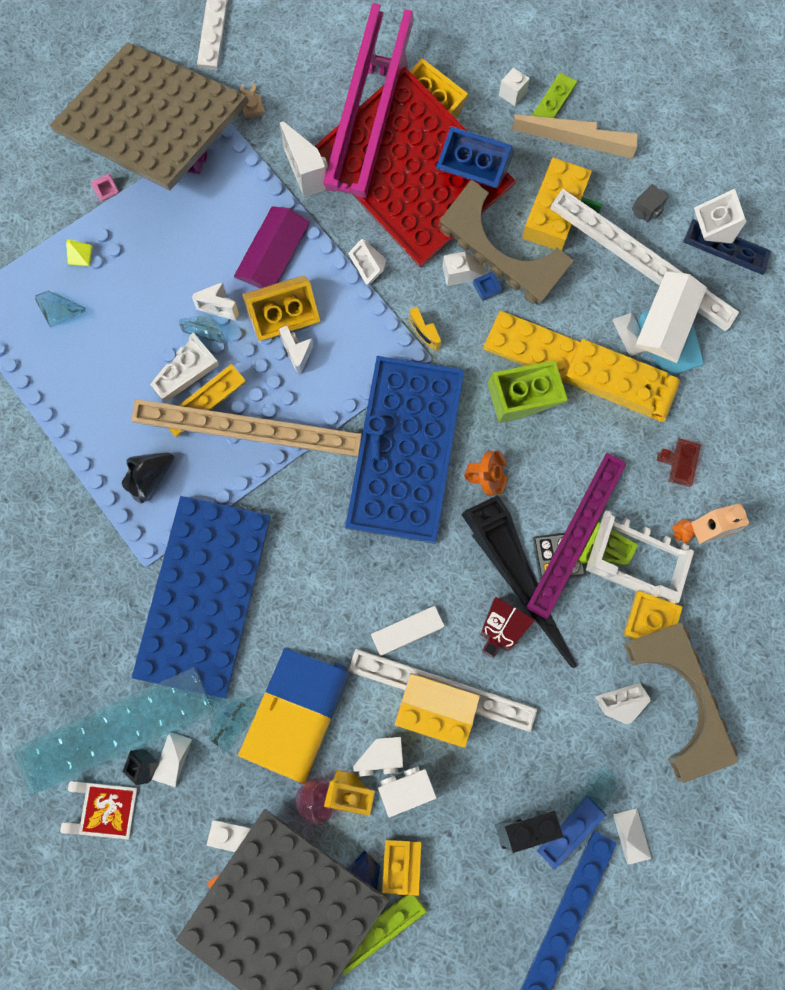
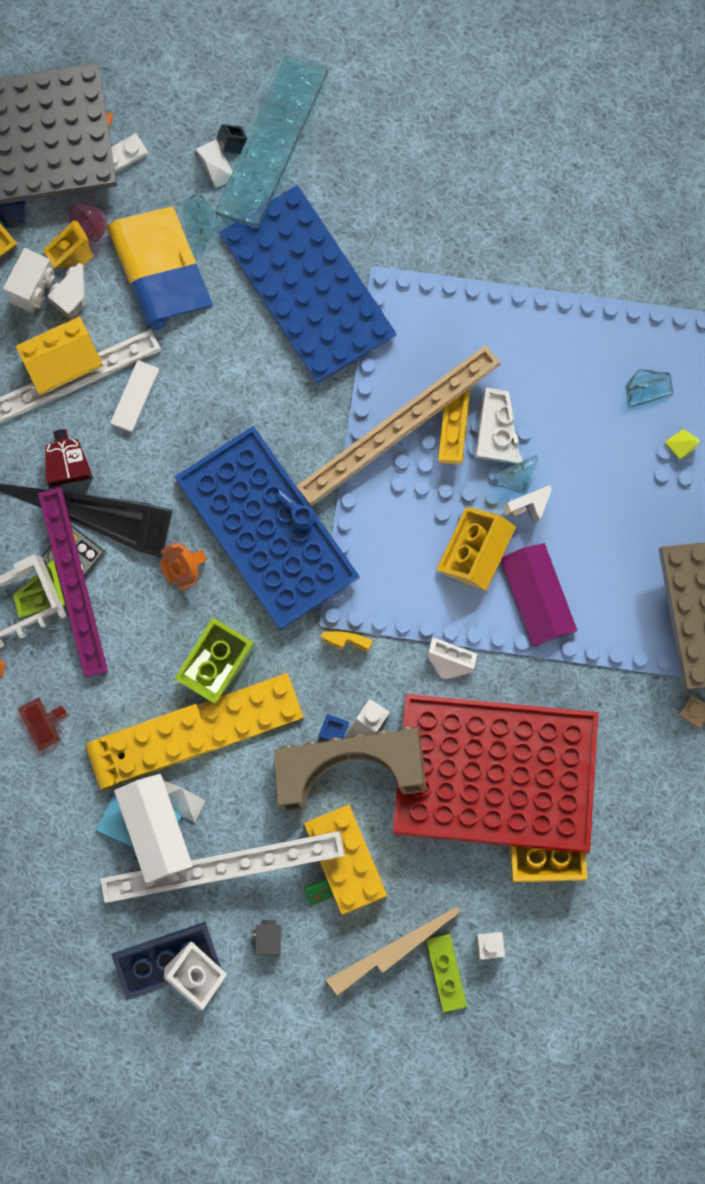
camera: 135 degrees right, 5 degrees up
flag [60,781,137,839] -> none
black hat [122,452,175,503] -> none
white slope [279,326,313,375] -> none
white slope [280,121,328,197] -> none
dark pink piece [323,3,414,198] -> none
blue slope [436,126,514,188] -> none

